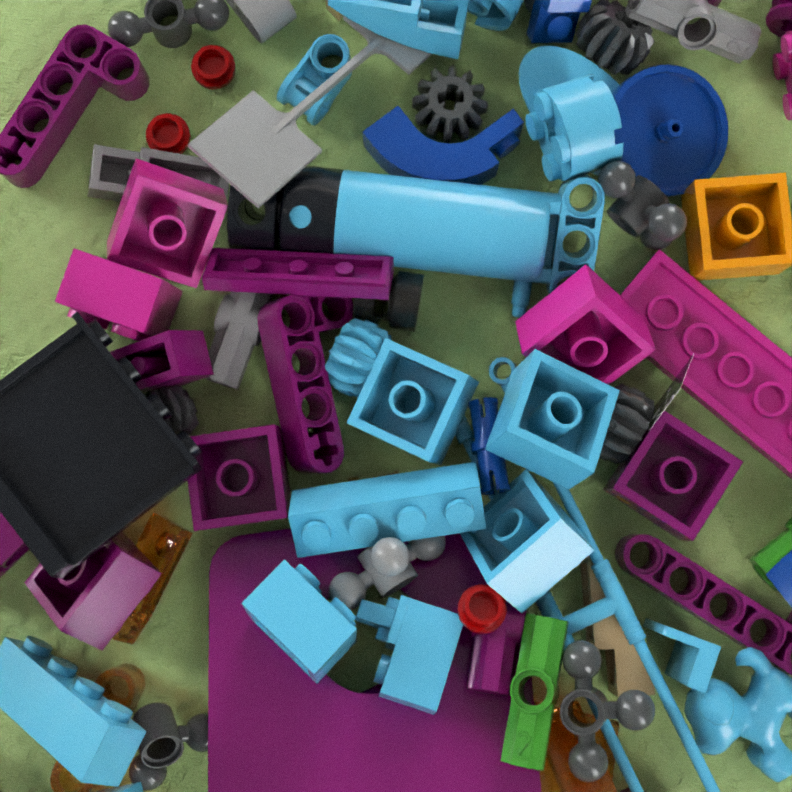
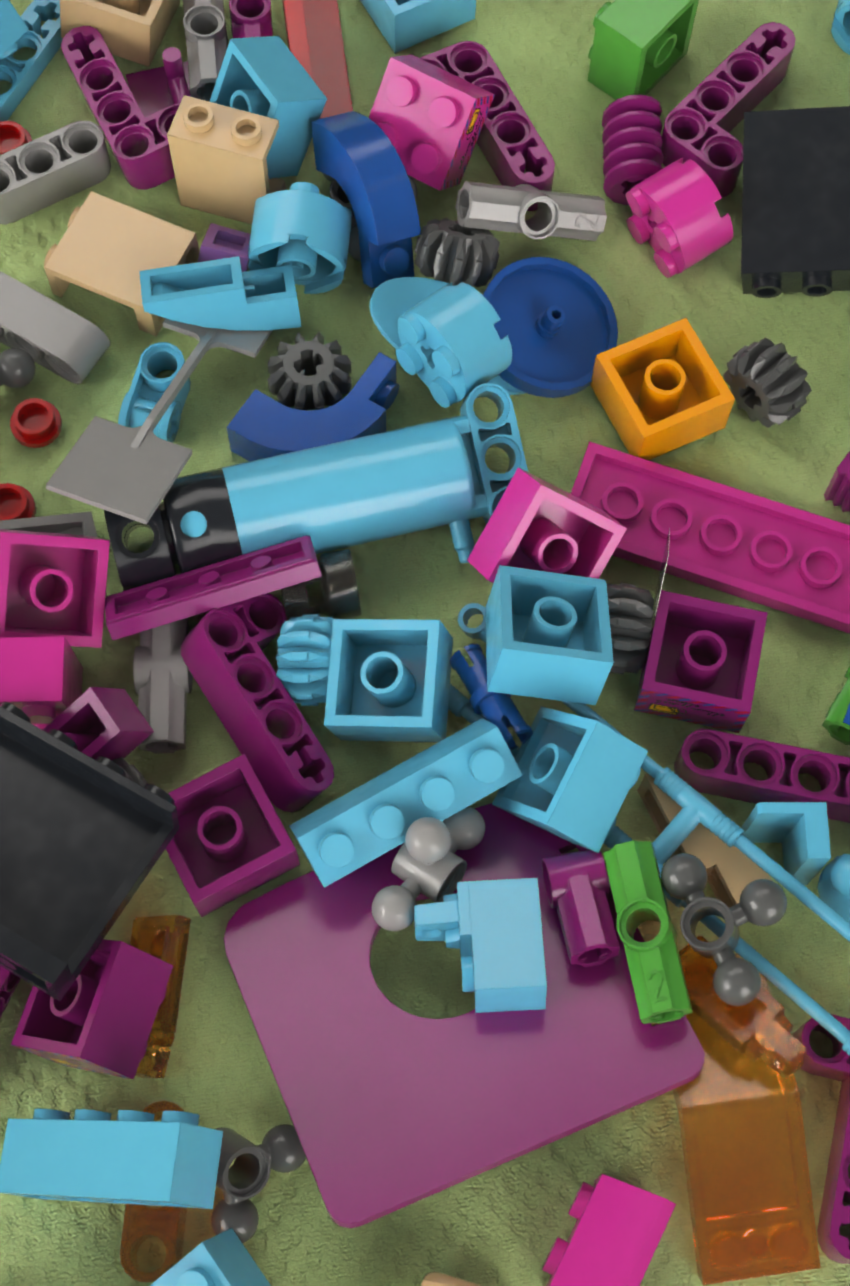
camera: 25 degrees left, 15 degrees down
medium azure brick [241,559,357,684] -> none
red plate [457,584,507,634] -> none
dark grey piece [598,160,687,250] -> none

